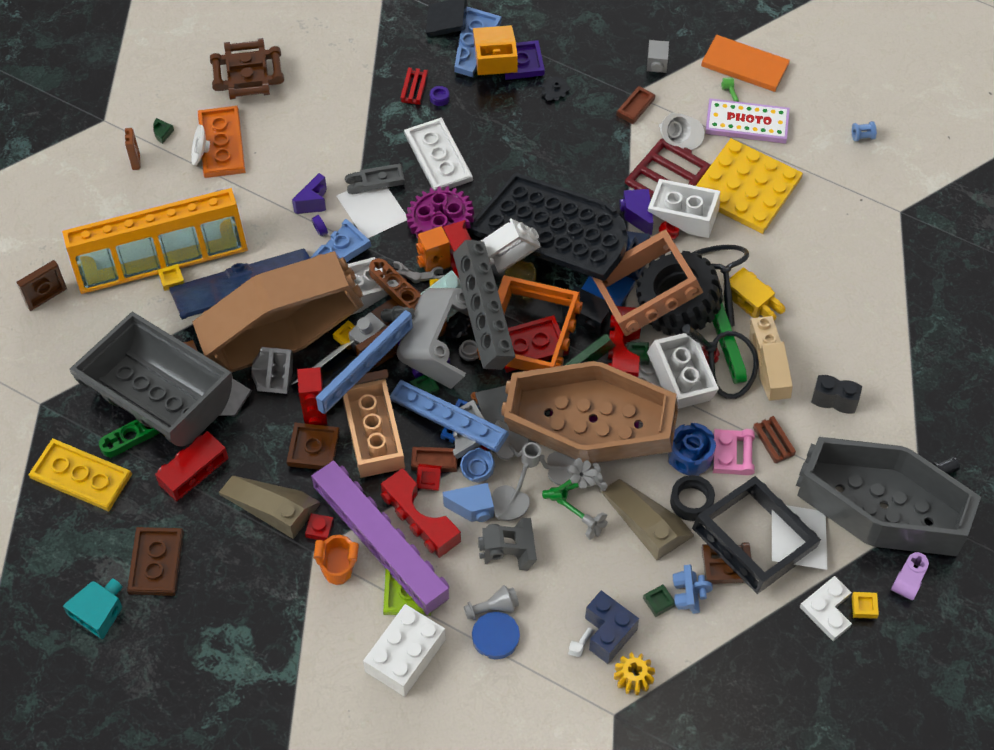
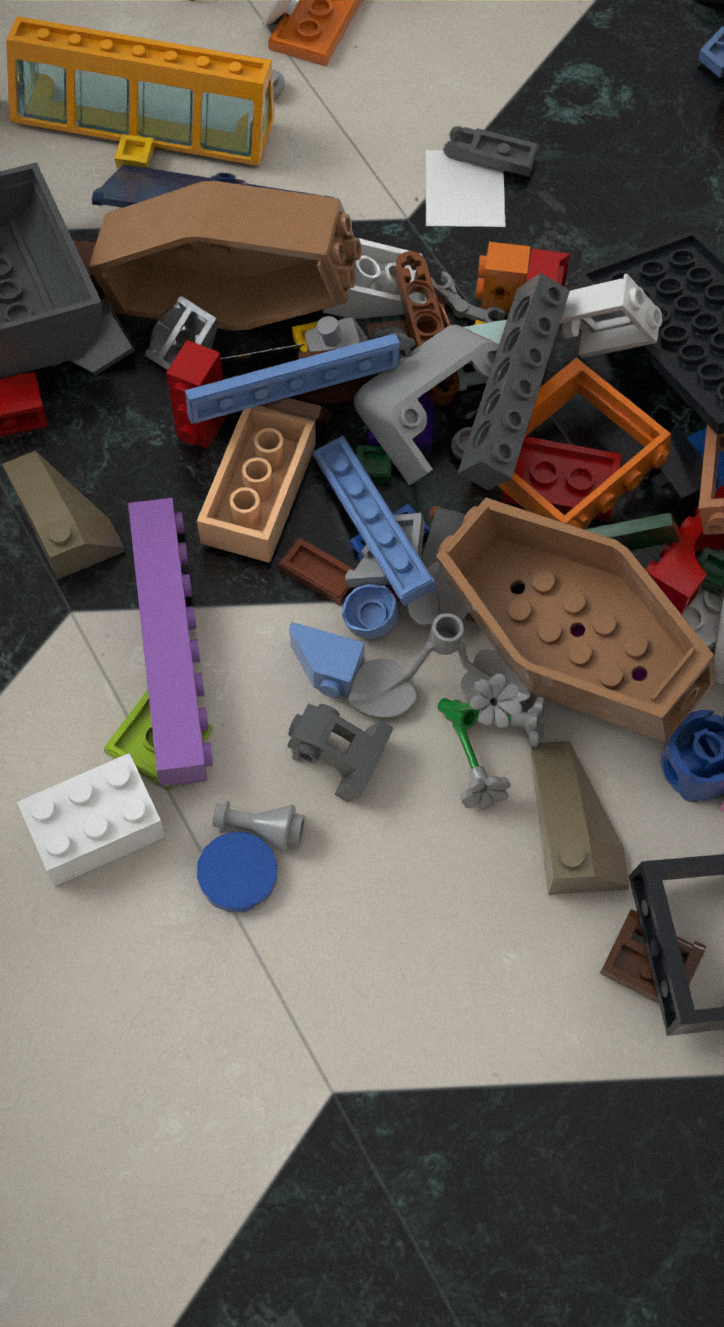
camera: 30 degrees right, 5 degrees up
reddish brown plate [287,423,340,470] -> none
dark purple slope [292,173,327,214] -> none
red plate [305,513,334,541] -> none
medium blue wing [310,219,371,262] -> none
dark purple tile [311,215,328,237] -> none
orange piece [313,535,359,585] -> none
red arch [381,468,461,558] -> none
red tile [400,67,428,105] -> none
white tile [404,117,473,191] -> none
magenta gear [406,186,475,239] -> none
red plate [416,464,442,491] -> none
dark purple tile [430,86,450,106] -> none
clear yellow hair [505,260,537,282] -> none
white hand [568,628,593,657] -> none
dark blue brick [585,590,639,664] -> none
yellow gear [614,652,655,695] -> none
dark green tile [643,584,676,617] -> none
black tyre [670,475,715,521] -> none
medium blue hips [673,564,713,614] -> none

